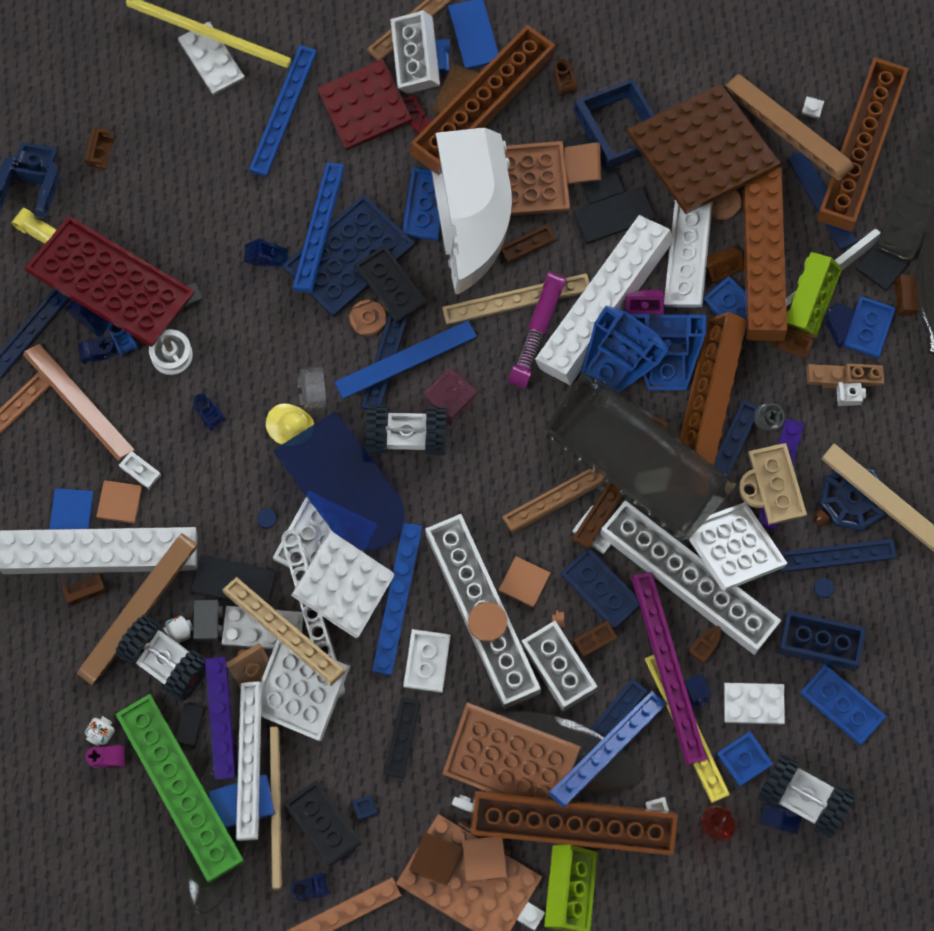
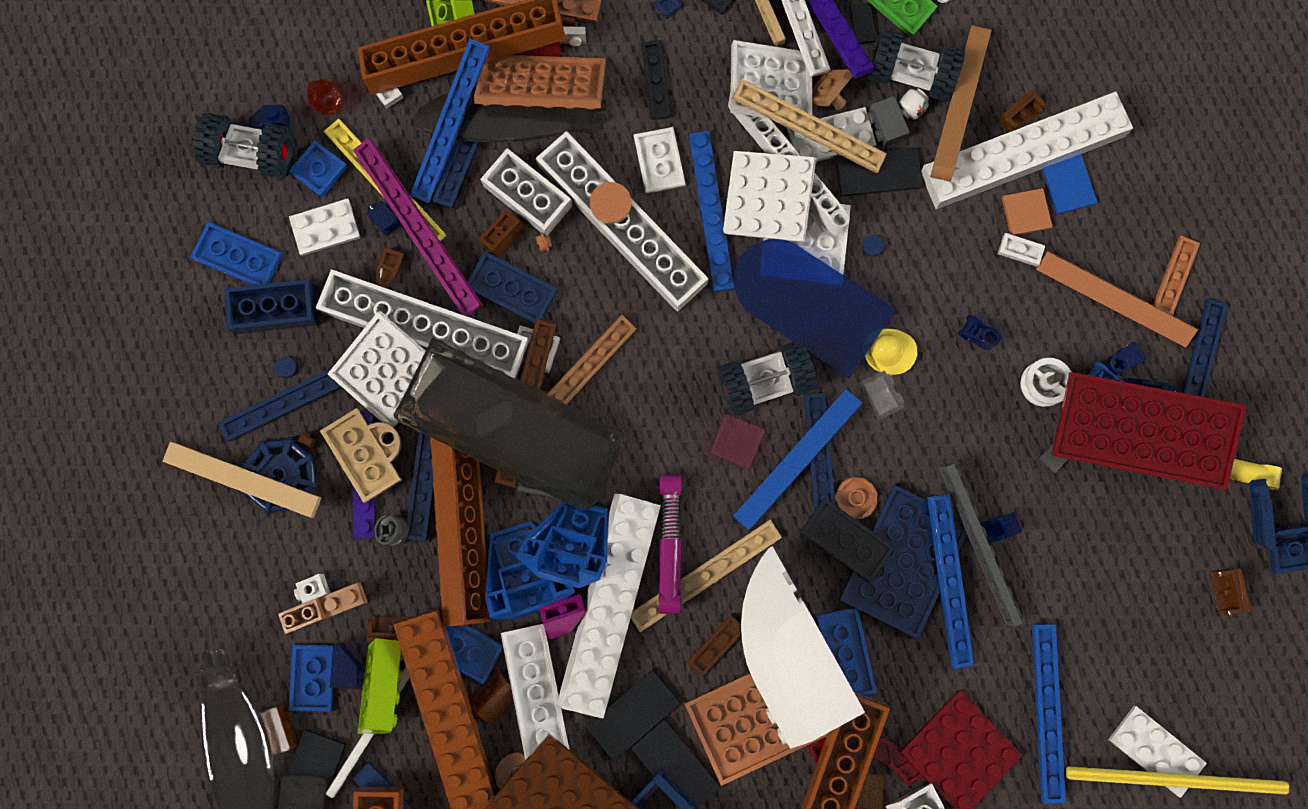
camera: 160 degrees right, 10 degrees up
nougat tile [499,556,551,608] -> none
nougat tile [565,142,601,184] -> none
none -> dark grey plate [939,464,1022,627]

